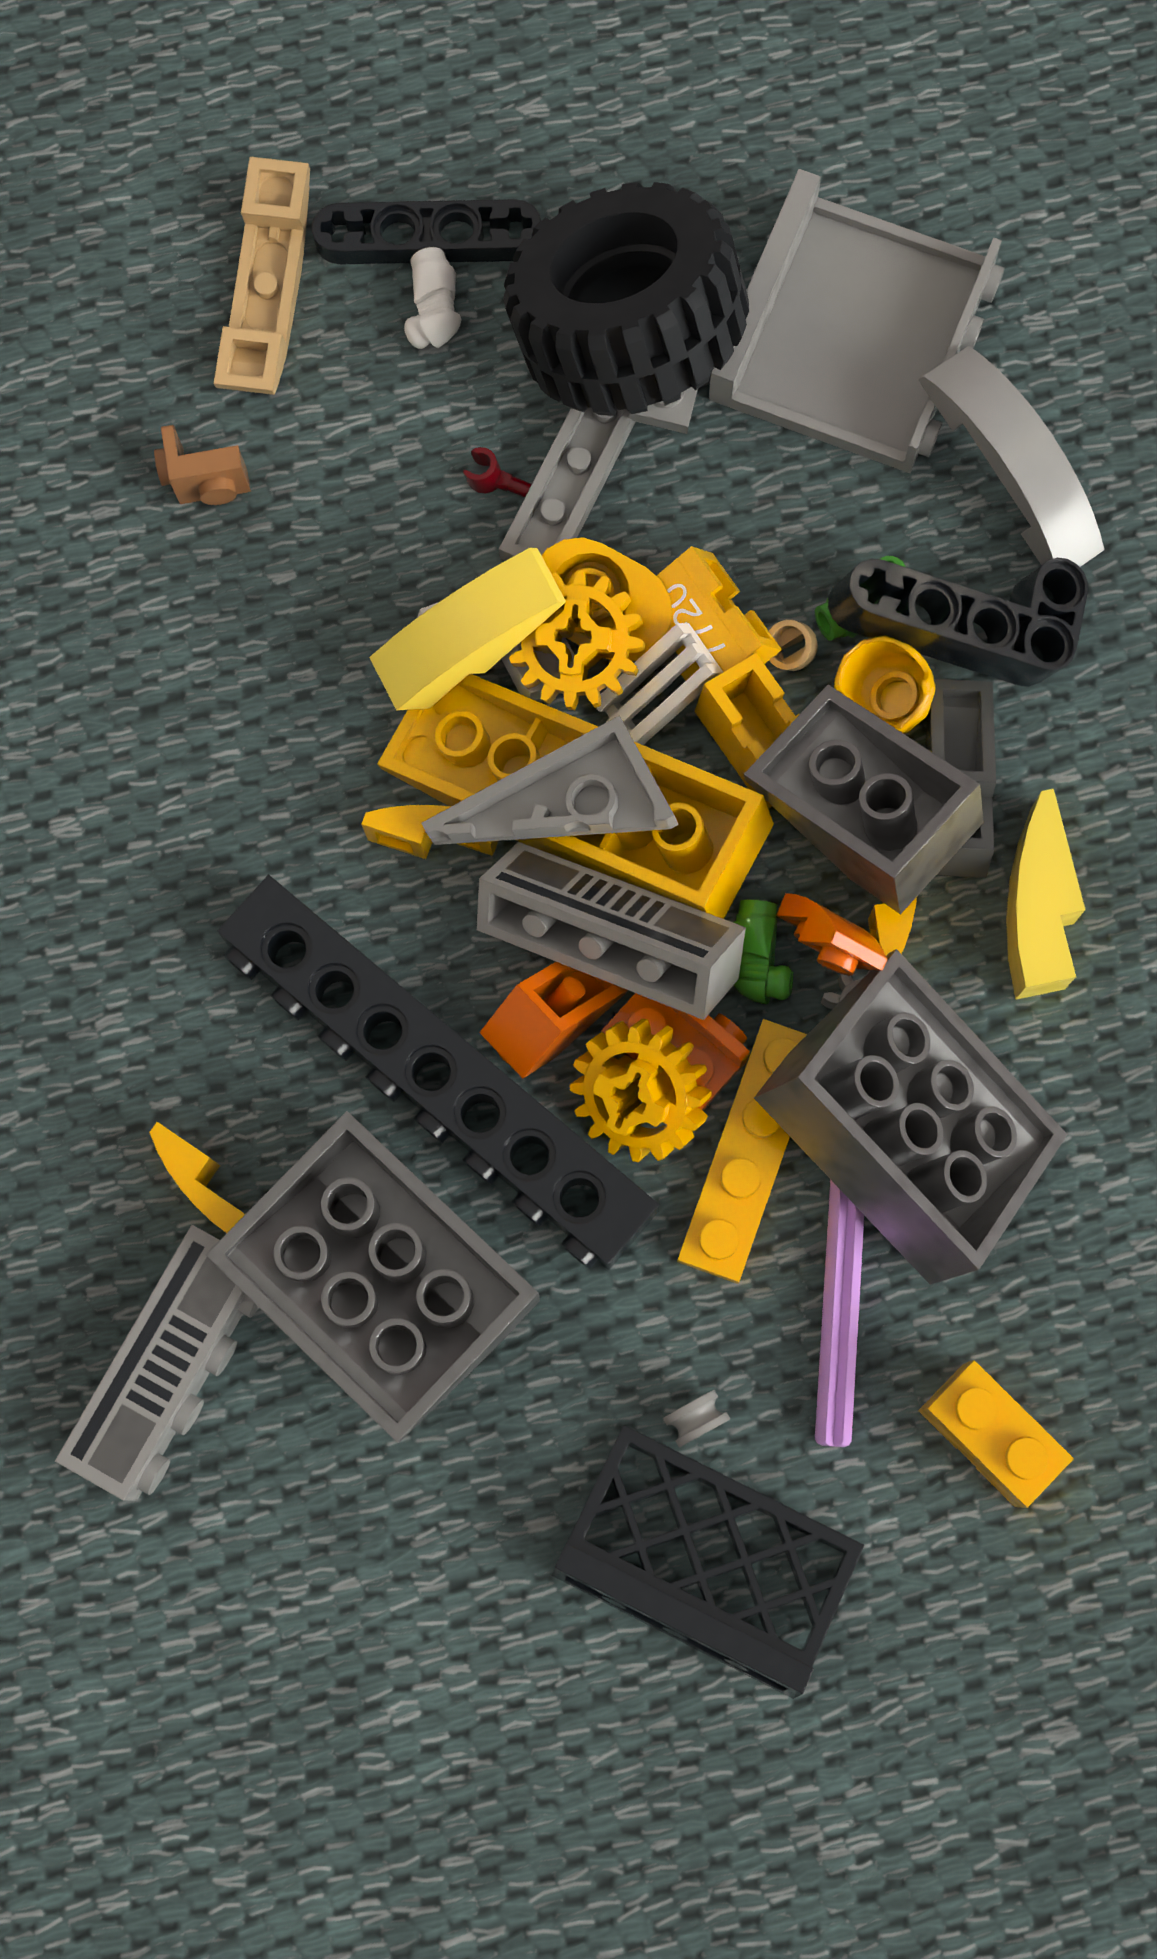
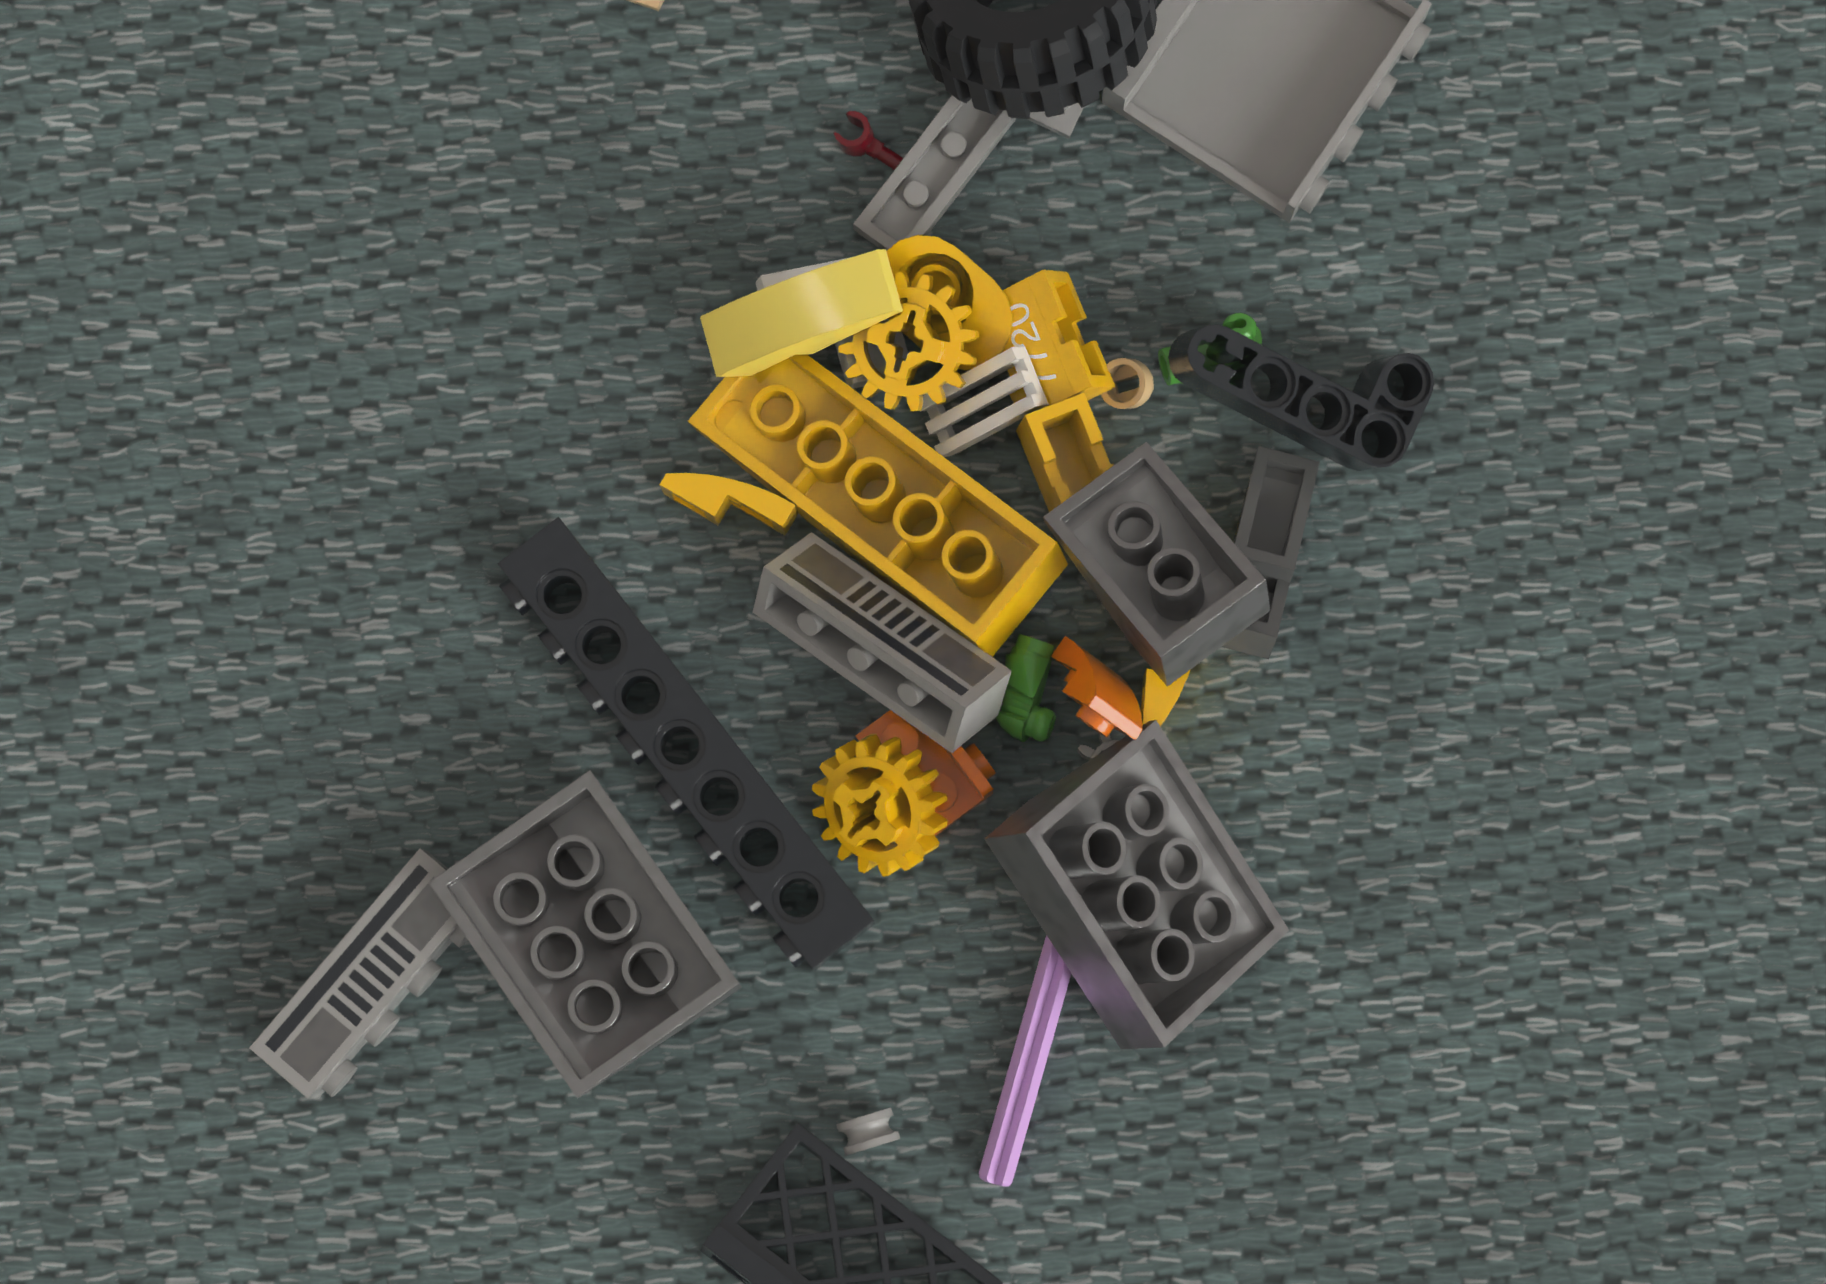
camera: 10 degrees right, 5 degrees up
yellow slope [149,1122,245,1233] -> none
medium nougat bracket [154,425,251,505] -> none
light grey wing [422,715,679,845] -> none
orange slope [479,962,628,1079] -> none
yellow plate [677,1019,807,1284] -> none
yellow hair [834,635,935,734] -> none
yellow brick [918,1360,1074,1508] -> none
light grey slope [919,346,1104,567] -> none
light yellow slope [1006,789,1085,1000] -> none

